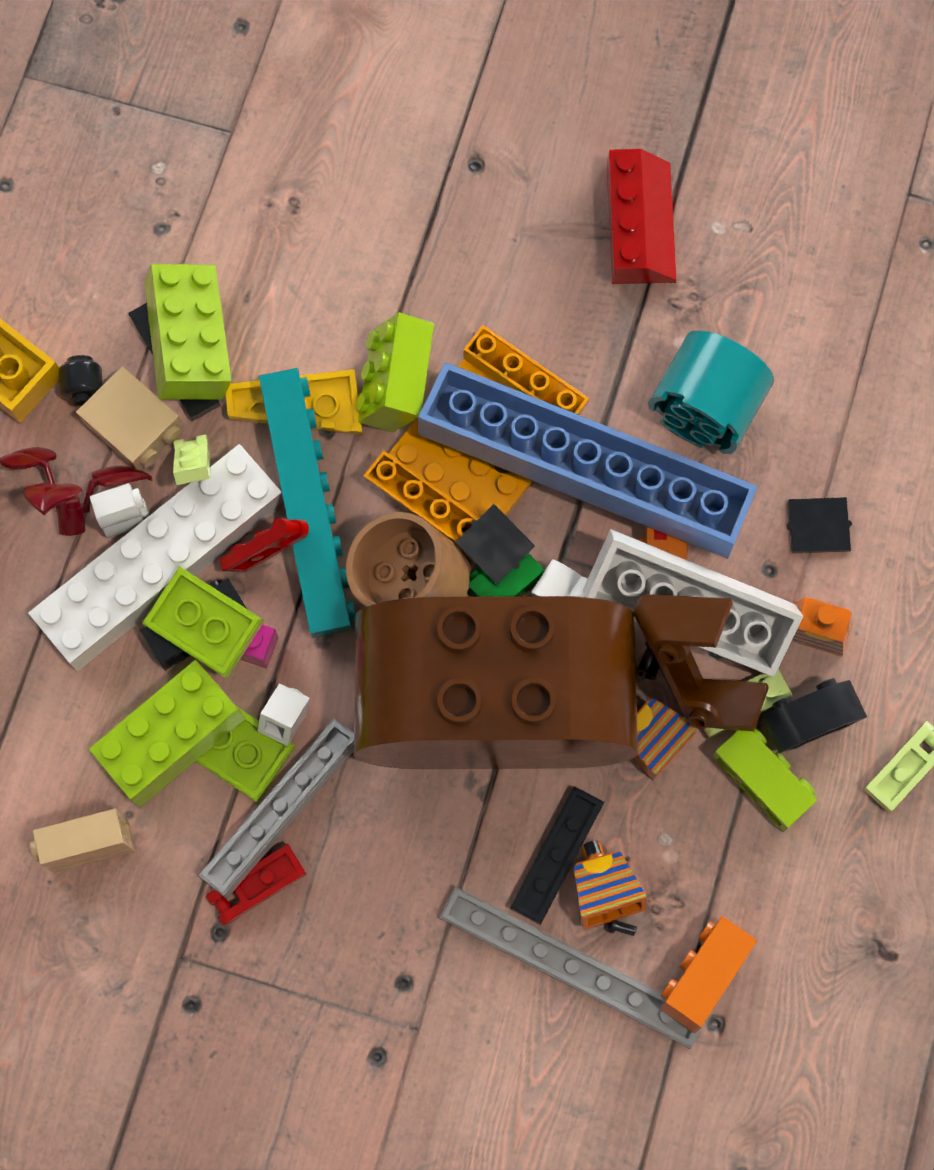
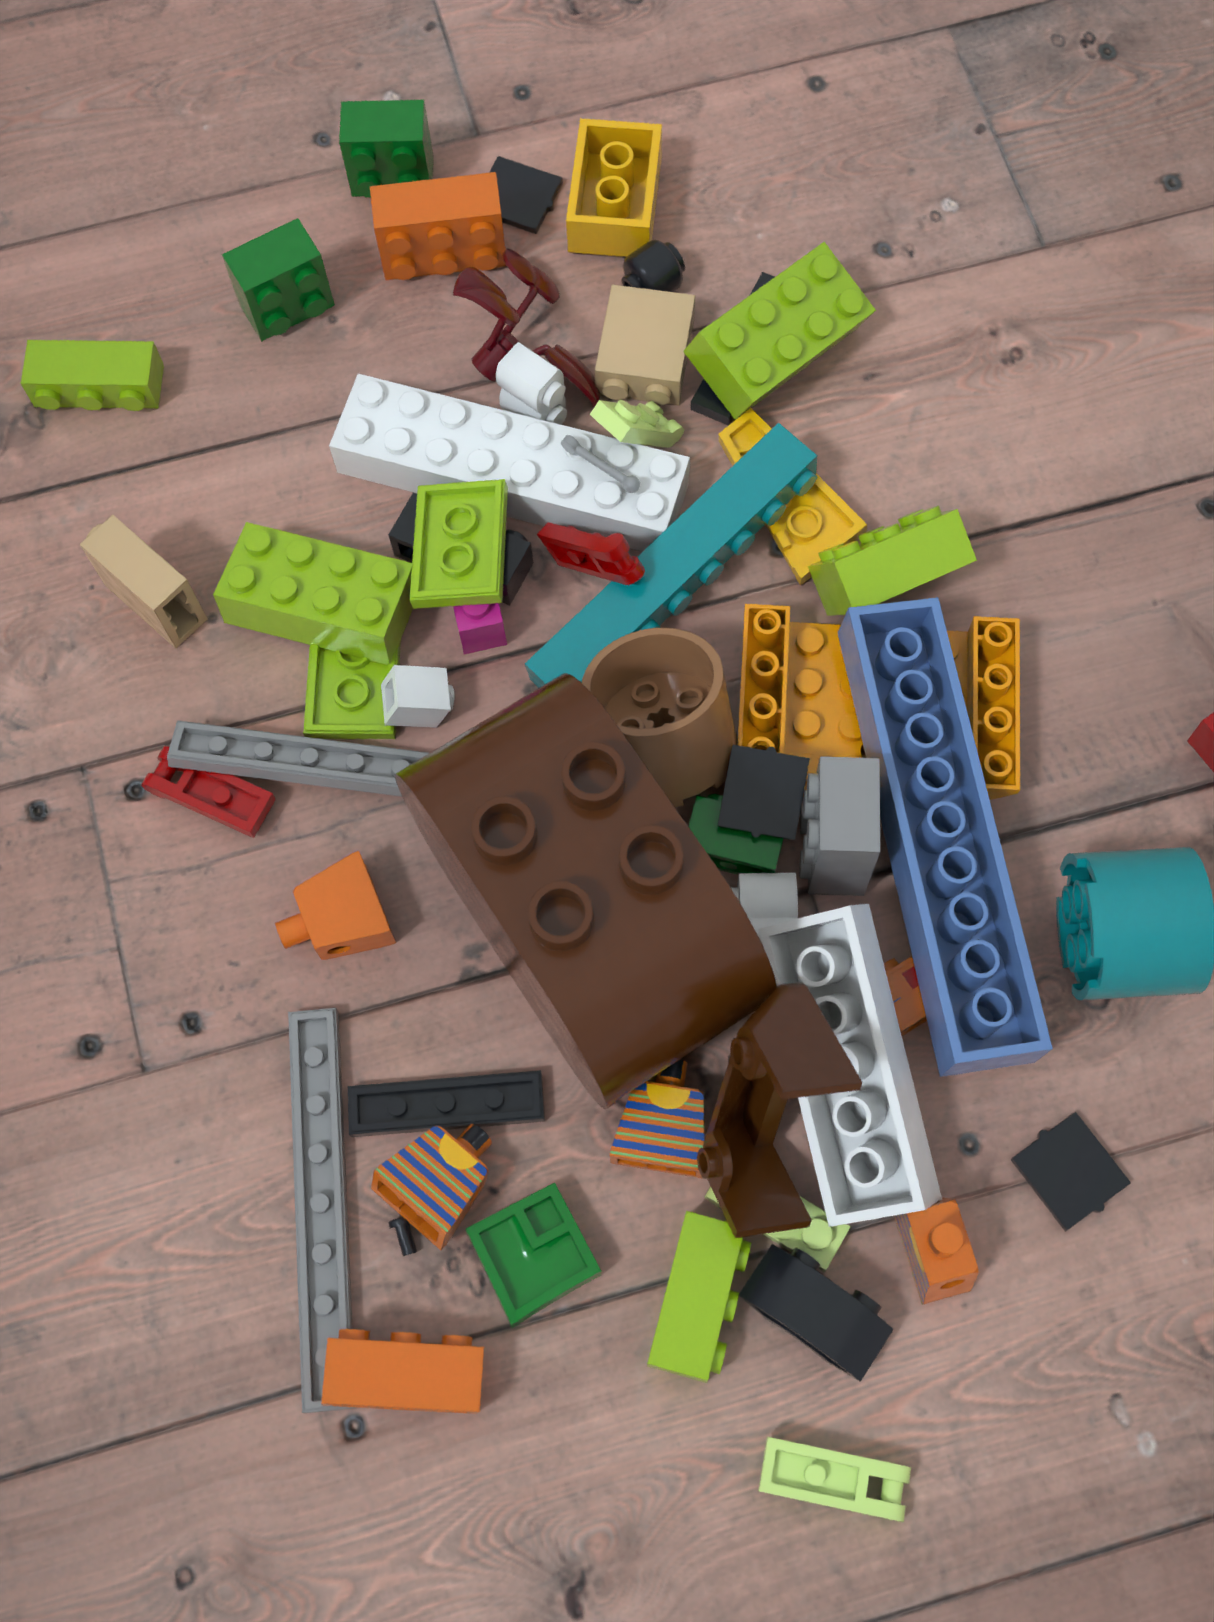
camera: 60 degrees right, 5 degrees down
none -> orange torso [275,851,396,960]
none -> green plate [465,1183,601,1328]
none -> light grey hinge [561,435,640,493]
none -> light grey brick [799,756,880,896]

